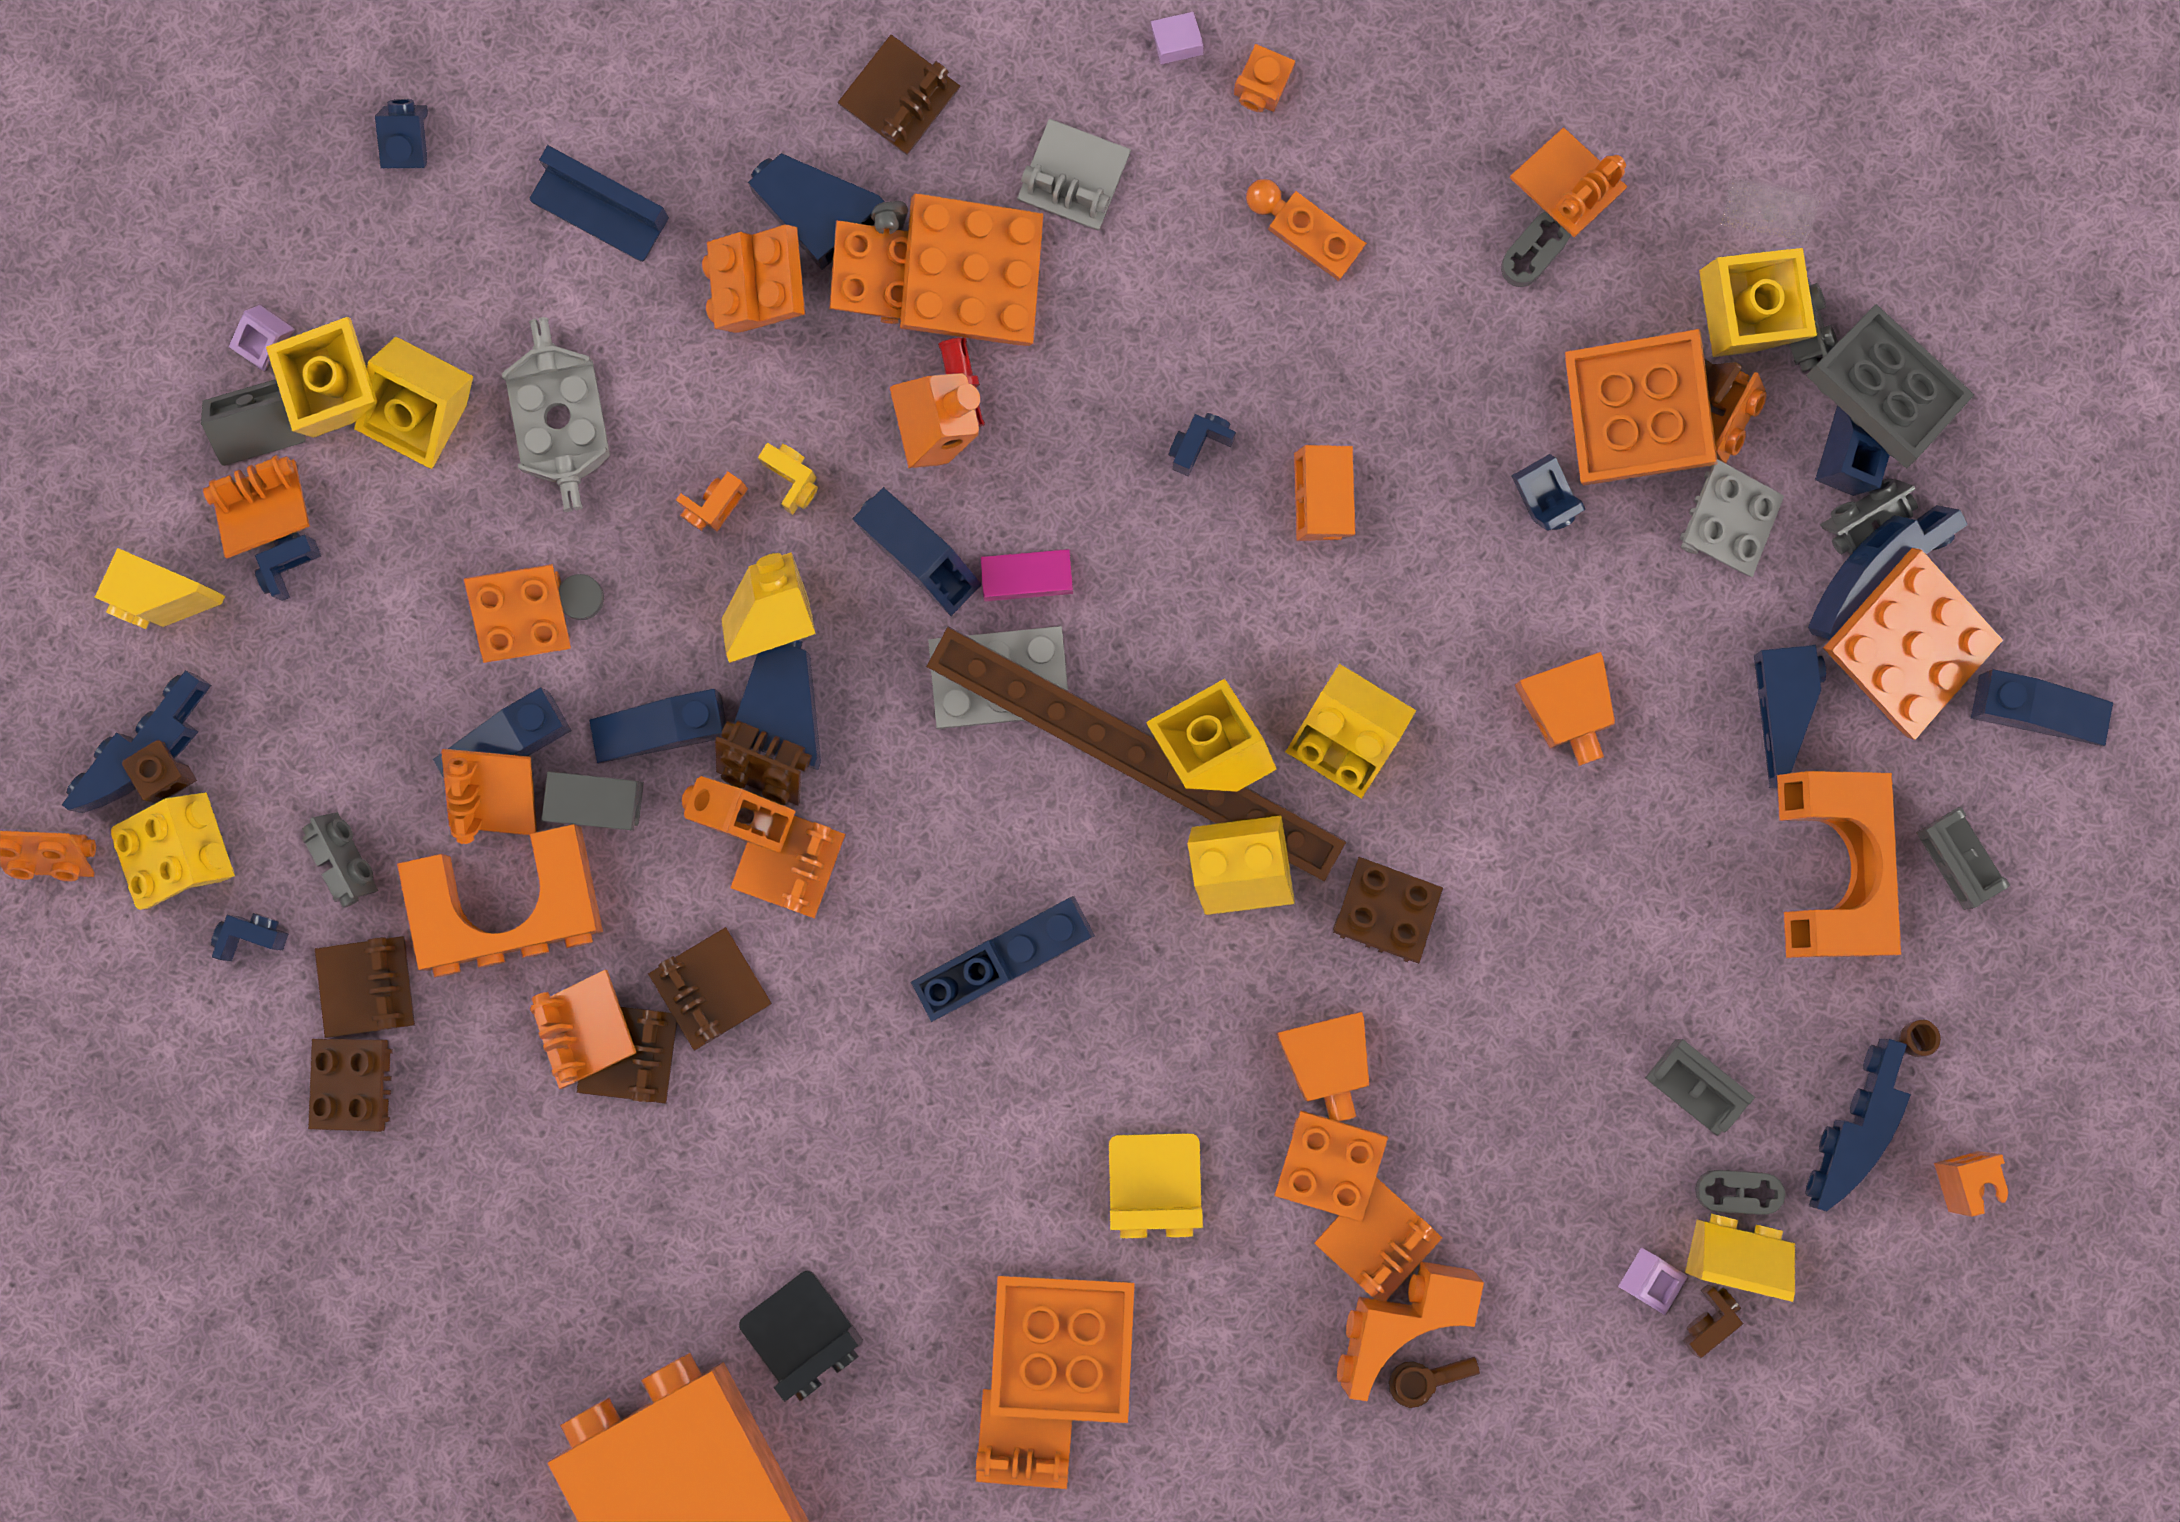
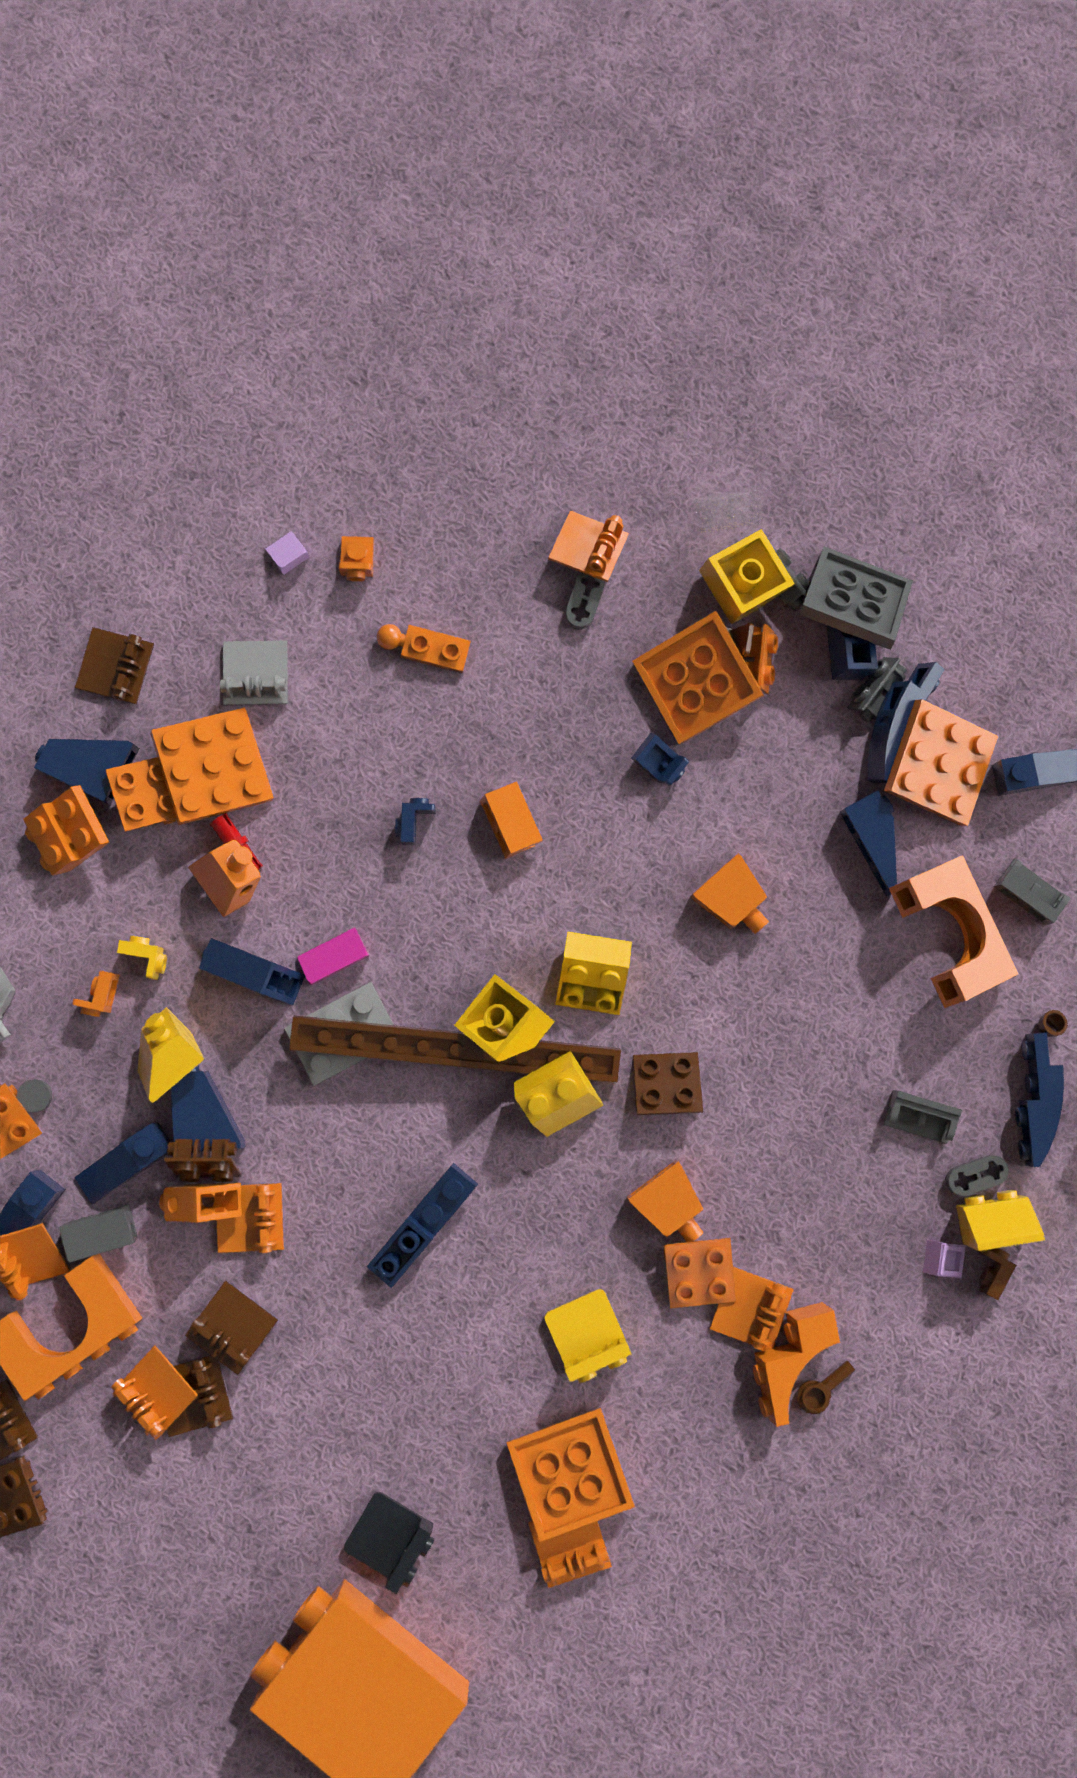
camera: 35 degrees left, 0 degrees up
dark grey arm [871,201,908,234] -> none
light grey hinge [1680,459,1784,577] -> none

